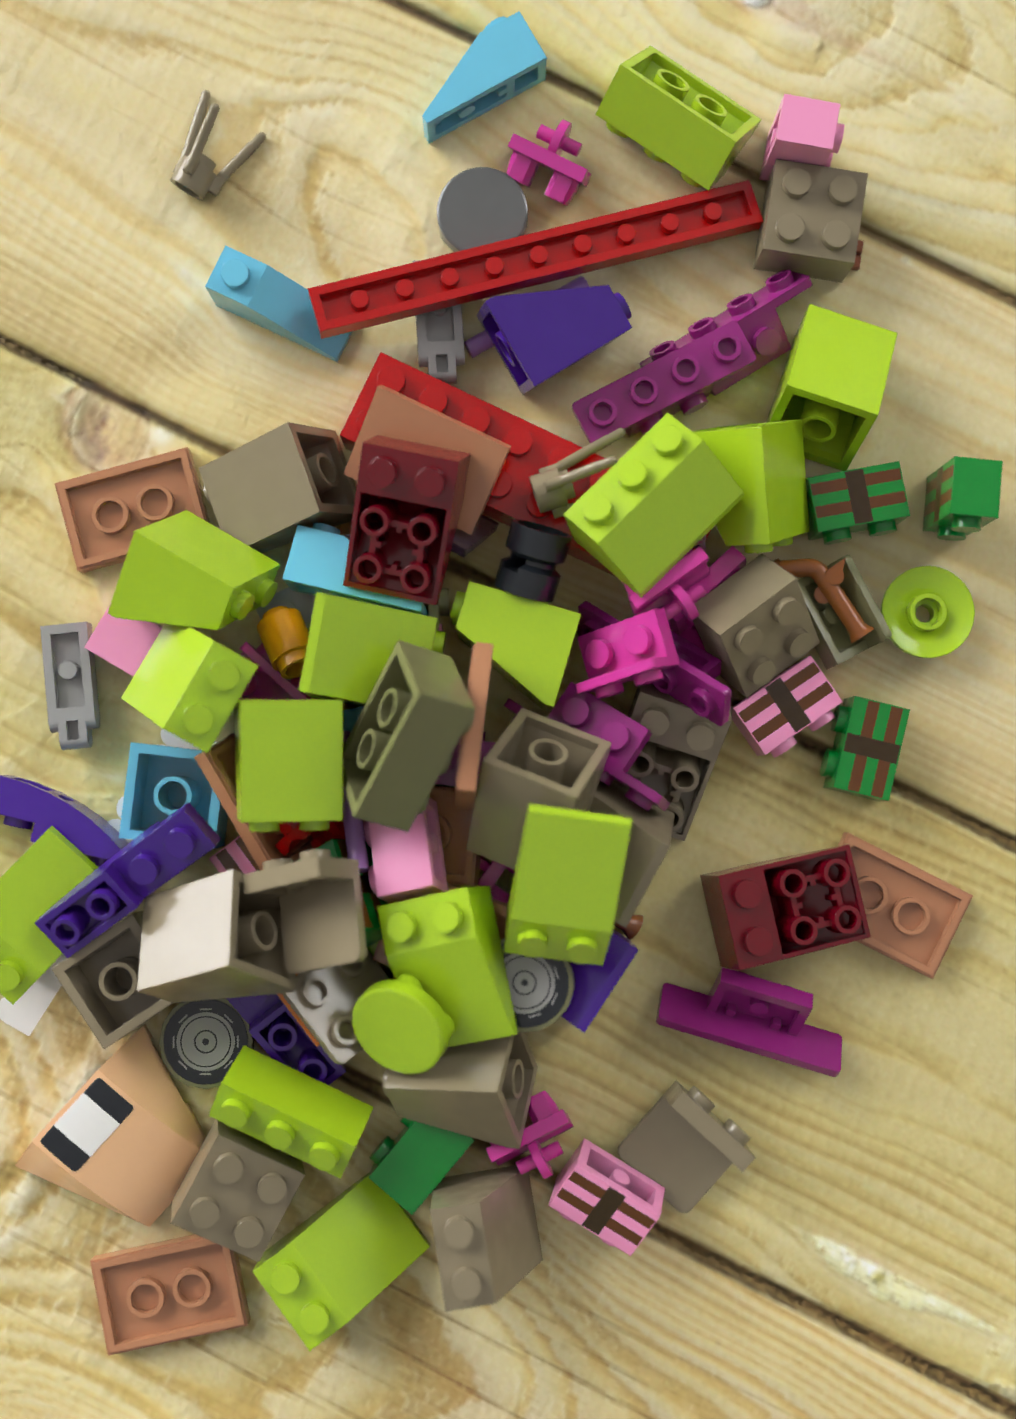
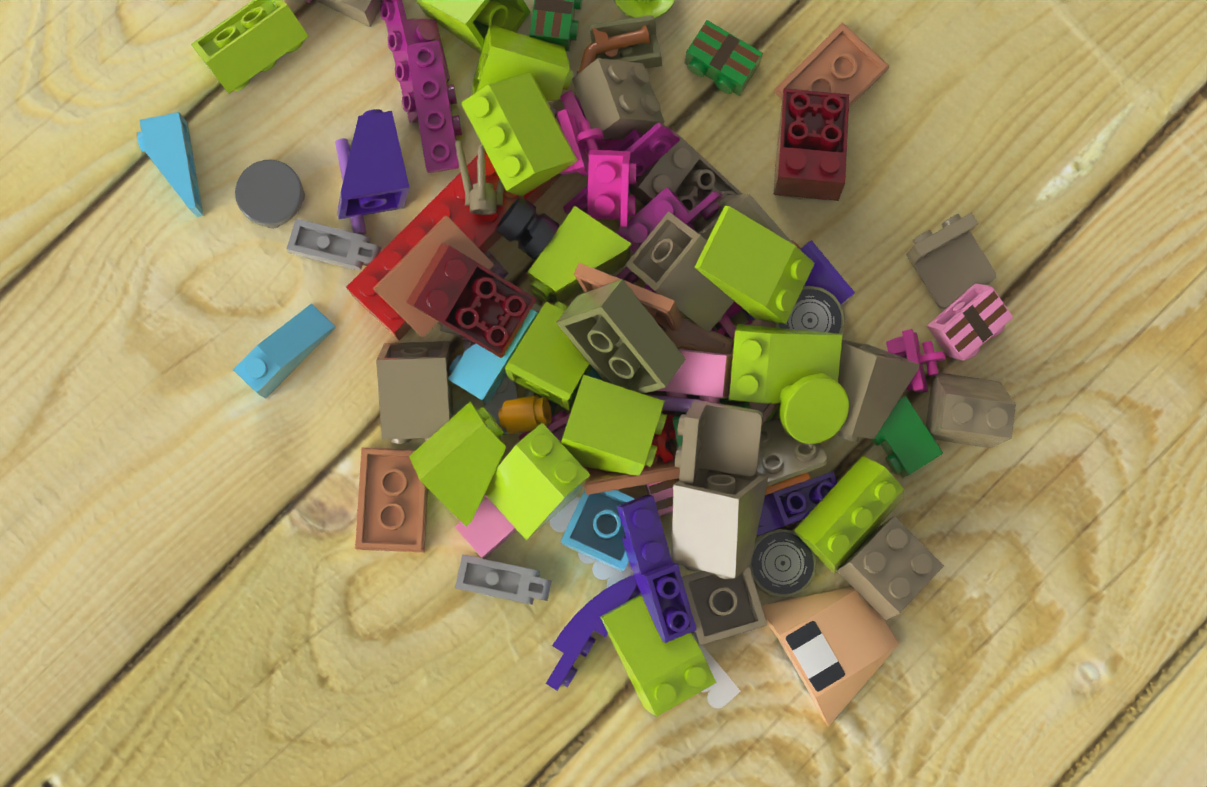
camera: 70 degrees left, 5 degrees down
nougat tile [90,1234,251,1356] -> none
dark tan plant [170,90,266,200] -> none
lime slope [252,1172,430,1351] -> none
red plate [308,180,763,339] -> none
dark pink hips [506,119,592,206] -> none
magenta bracket [656,967,842,1077] -> none
brick [732,655,843,758] -> none

